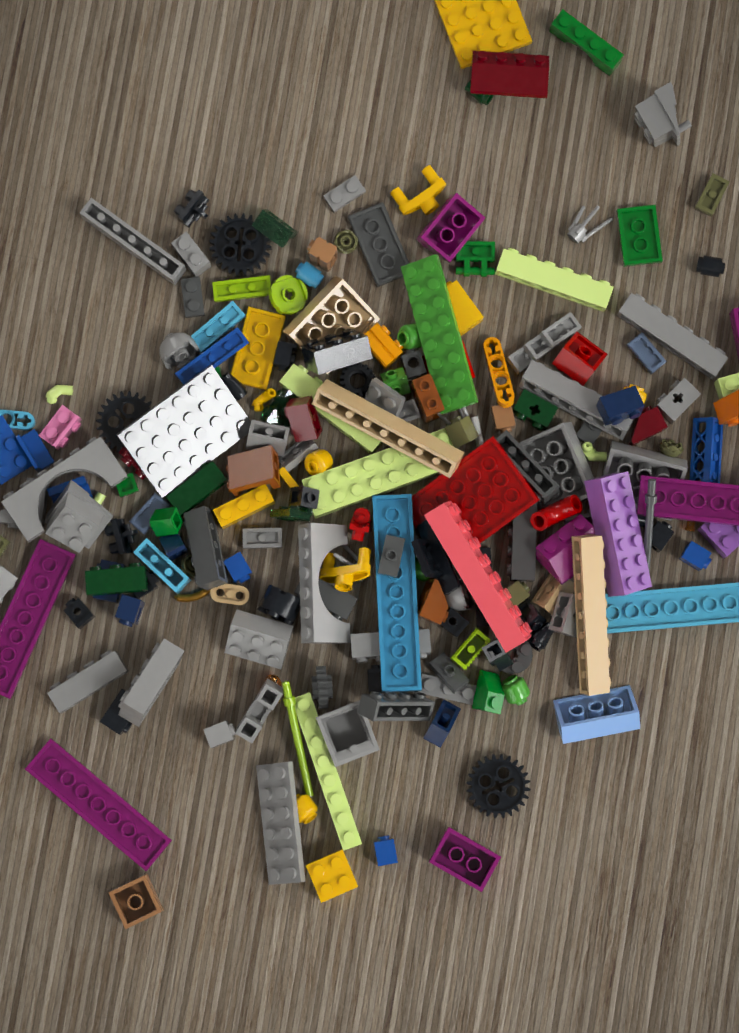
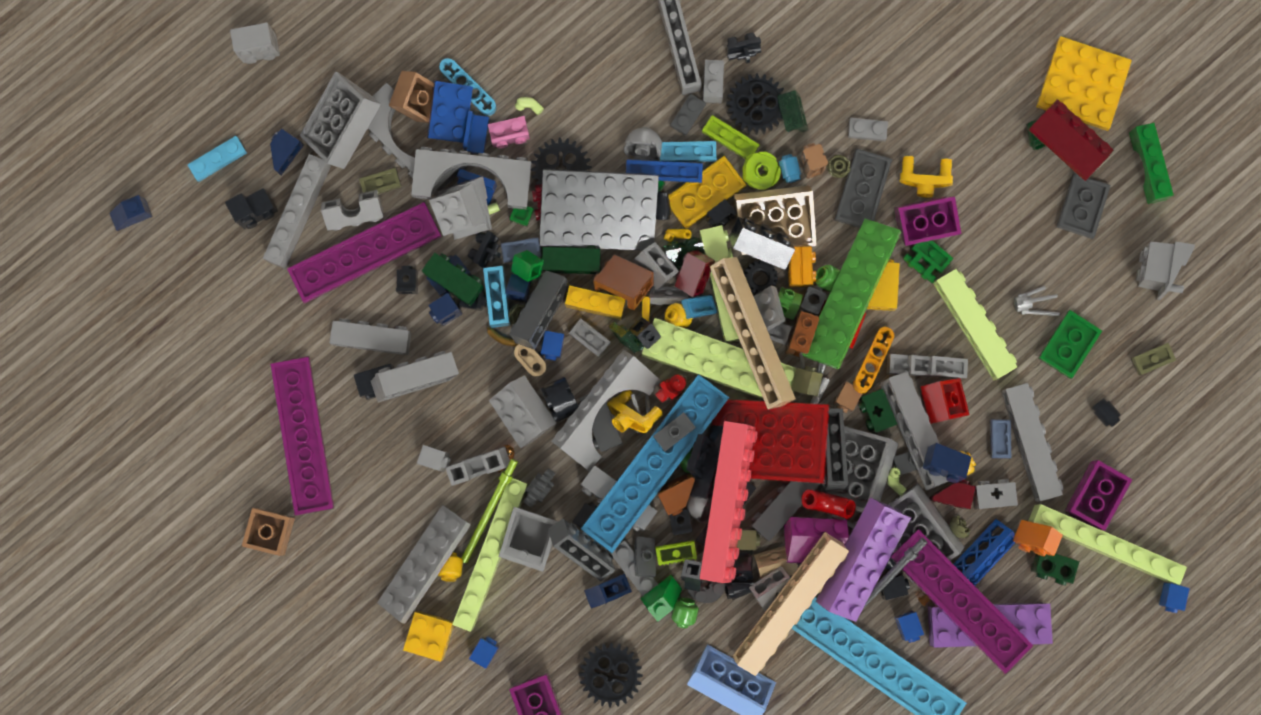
camera: 45 degrees right, 0 degrees up
none -> dark azure tile [681,295,717,319]
none -> dark grey tile [1056,173,1111,239]

